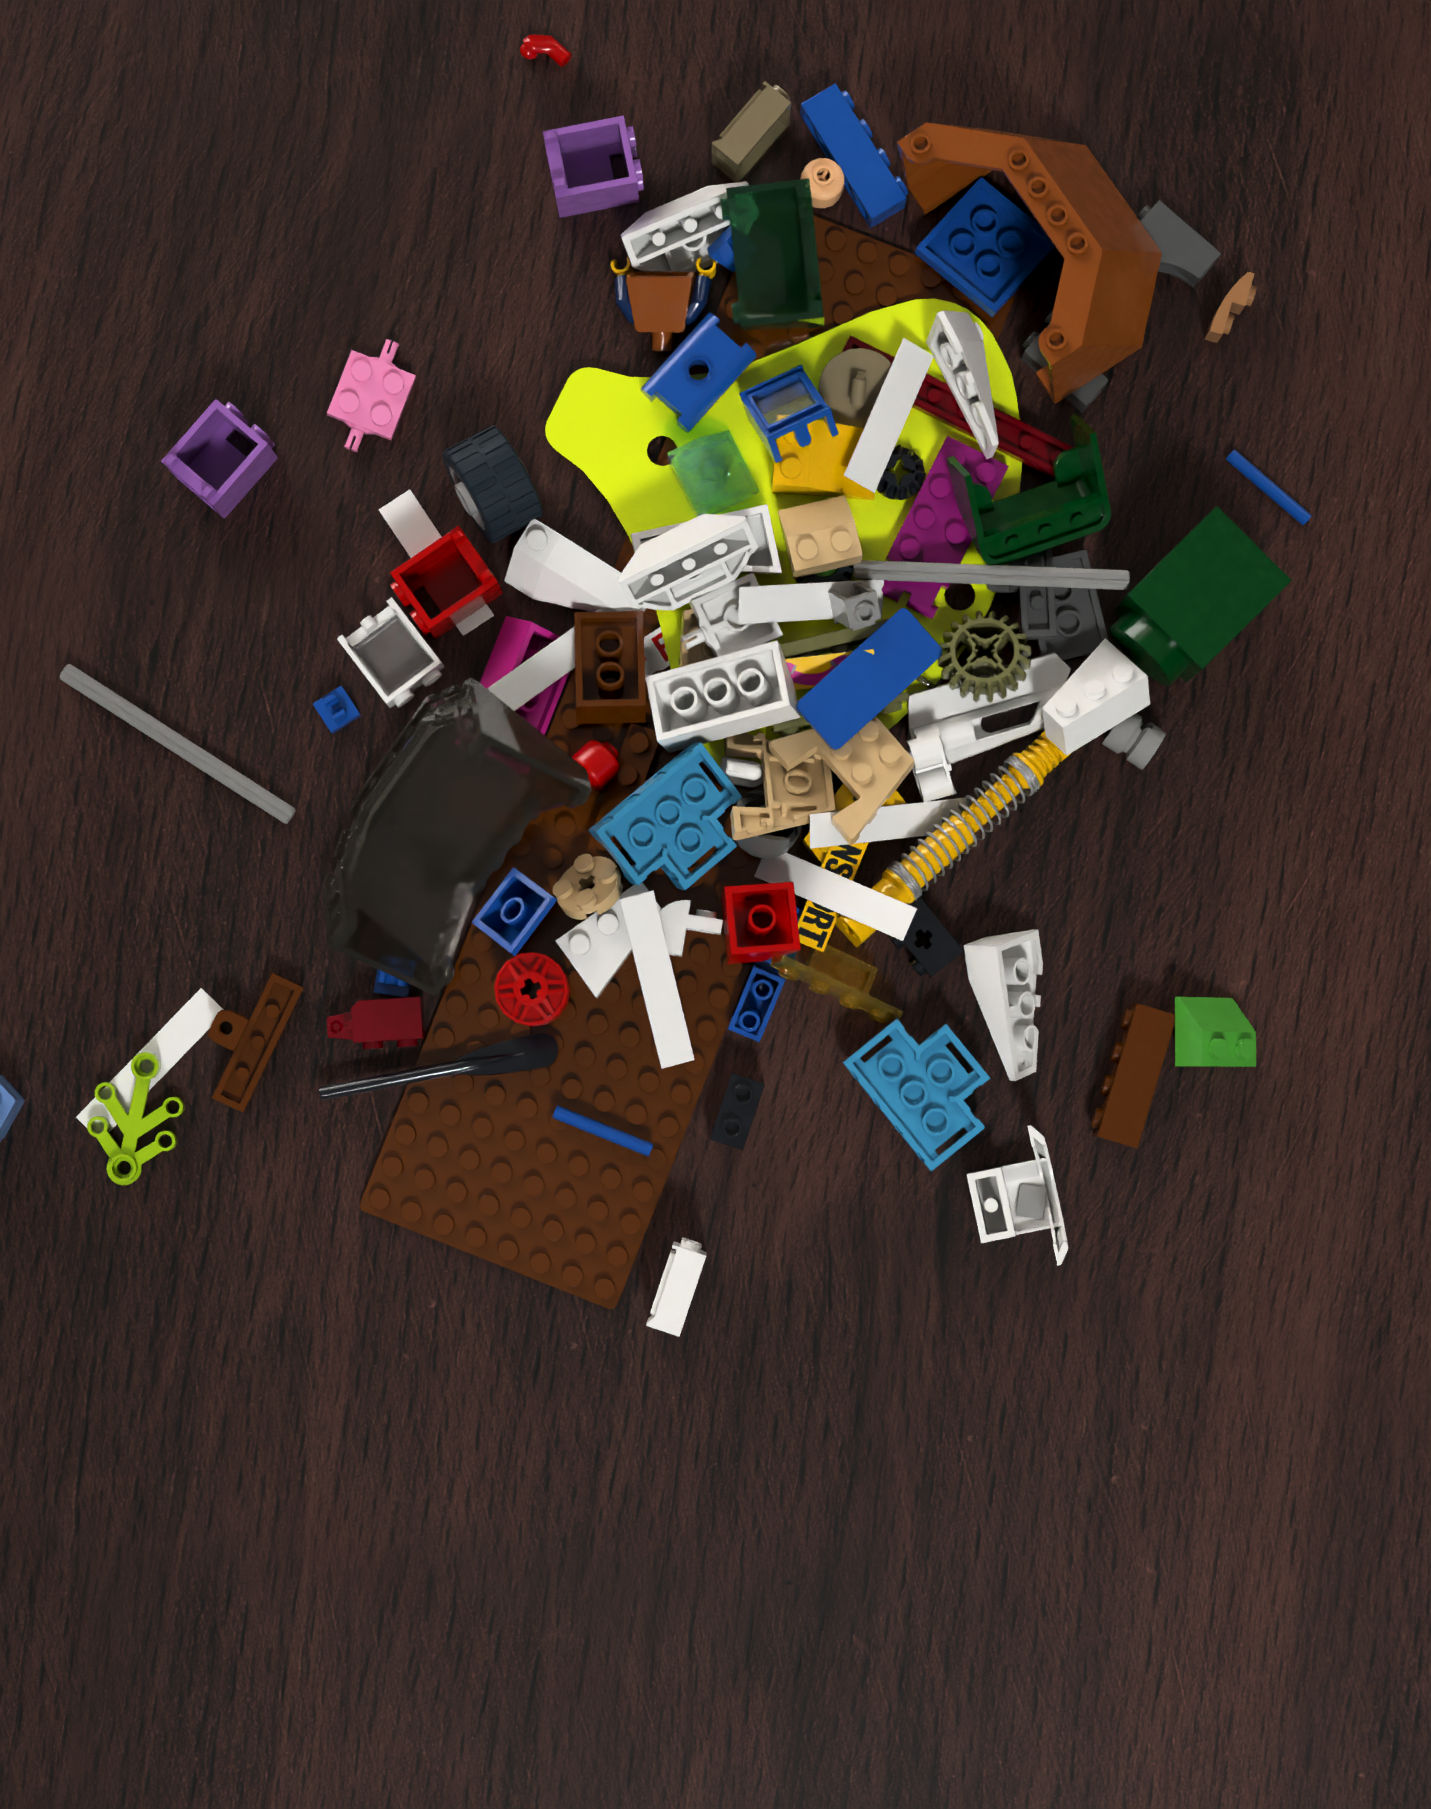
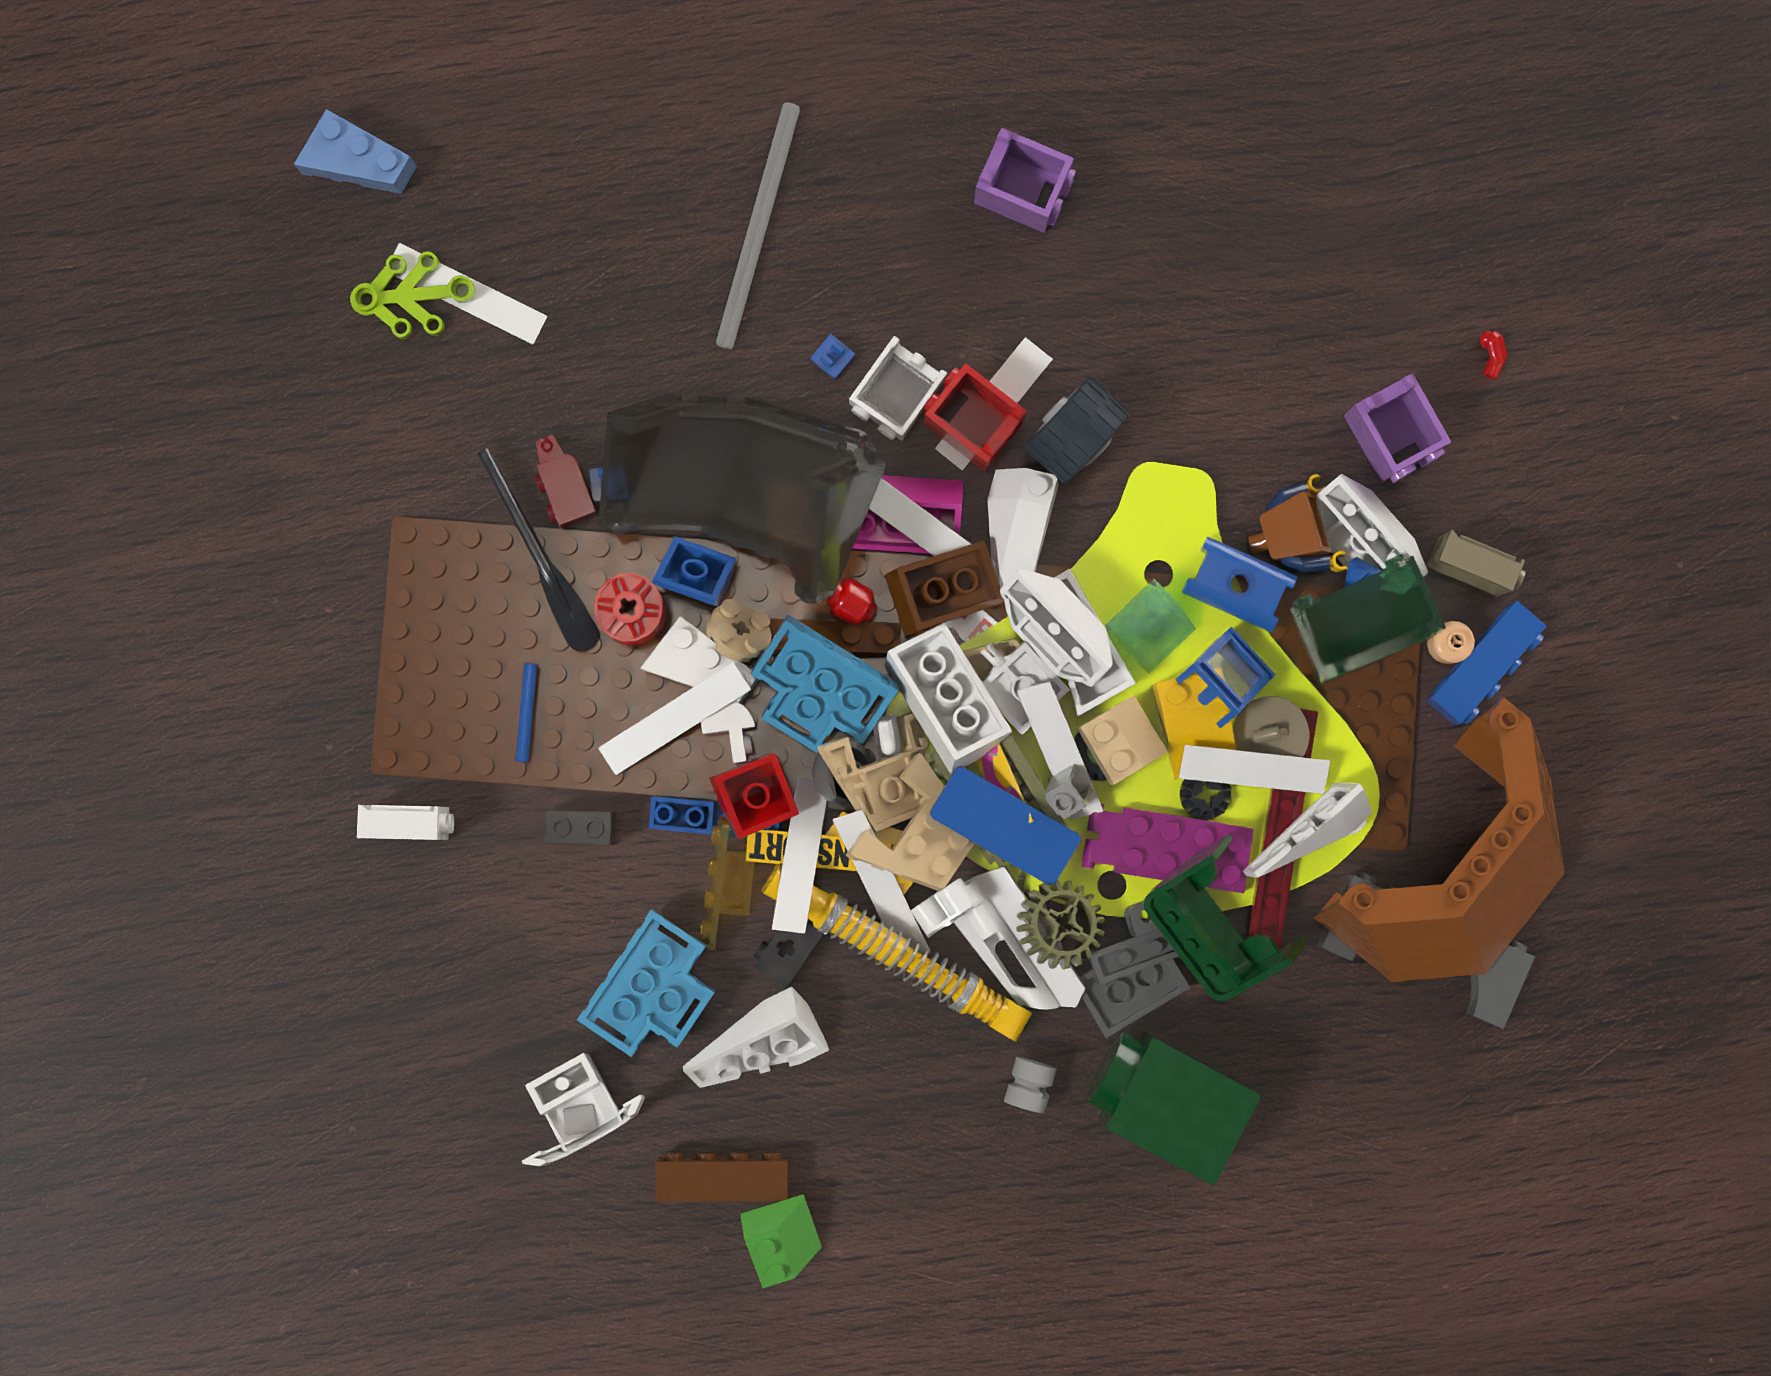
camera: 75 degrees right, 0 degrees up
reddish brown plate [208,973,304,1113] -> none
bright pink plate [327,339,416,452] -> none
light grey axle [853,560,1130,590] -> none
blue plate [914,177,1056,318] -> none
white wedge [1042,638,1150,756] -> none
medium nougat slope [1204,272,1257,343] -> none
blue bar [1225,449,1312,526] -> none

